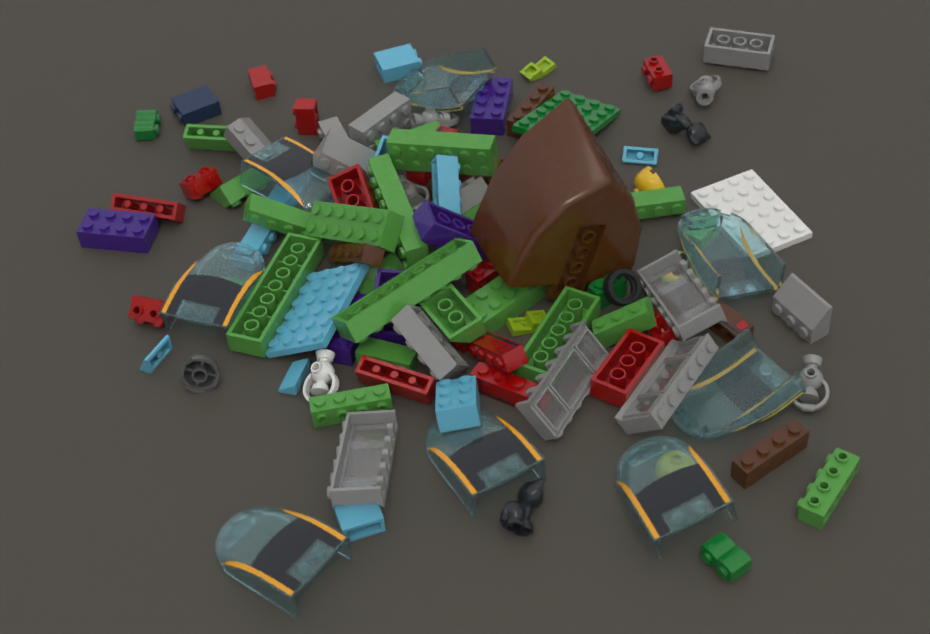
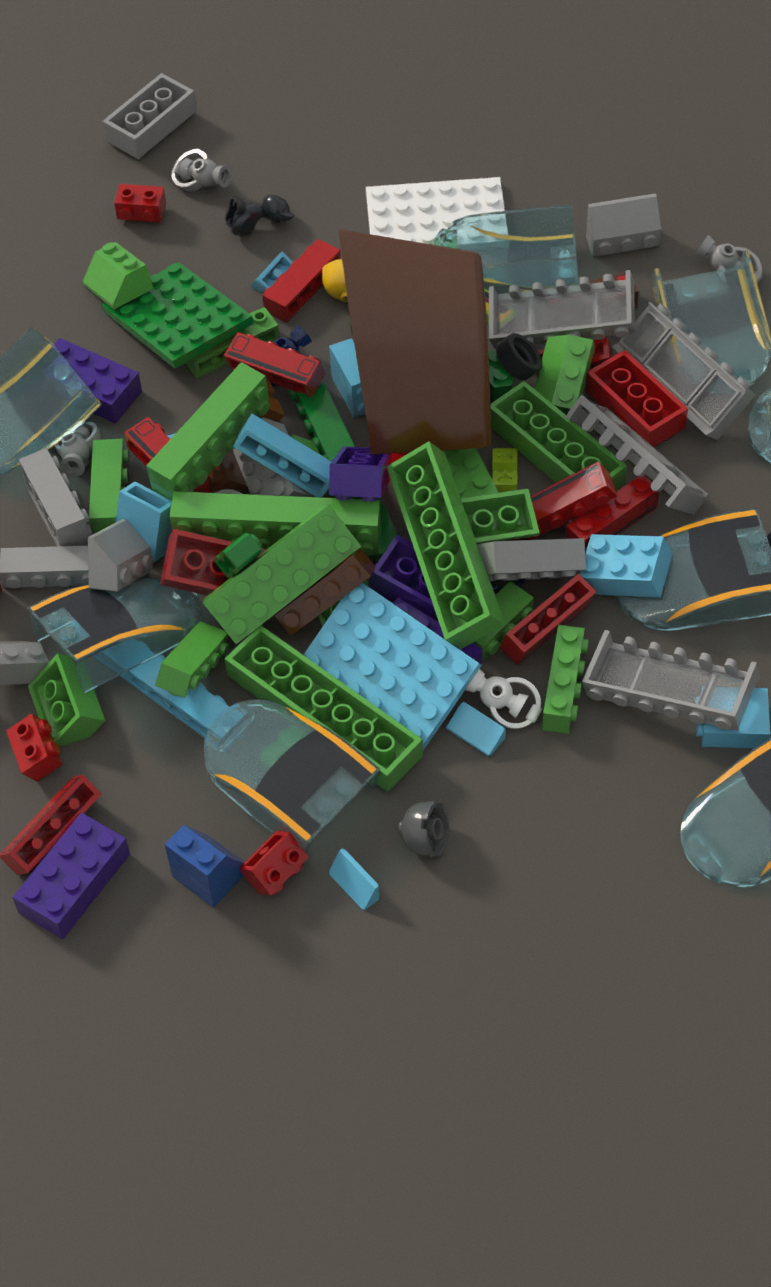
camera: 70 degrees left, 10 degrees up
reddish brown brick [507,82,555,139] -> none
lime slope [520,56,557,81] -> none
none -> bright green slope [83,242,154,309]
none -> blue slope [164,825,245,907]
none -> green brick [214,533,262,578]
none -> red brick [262,239,341,323]

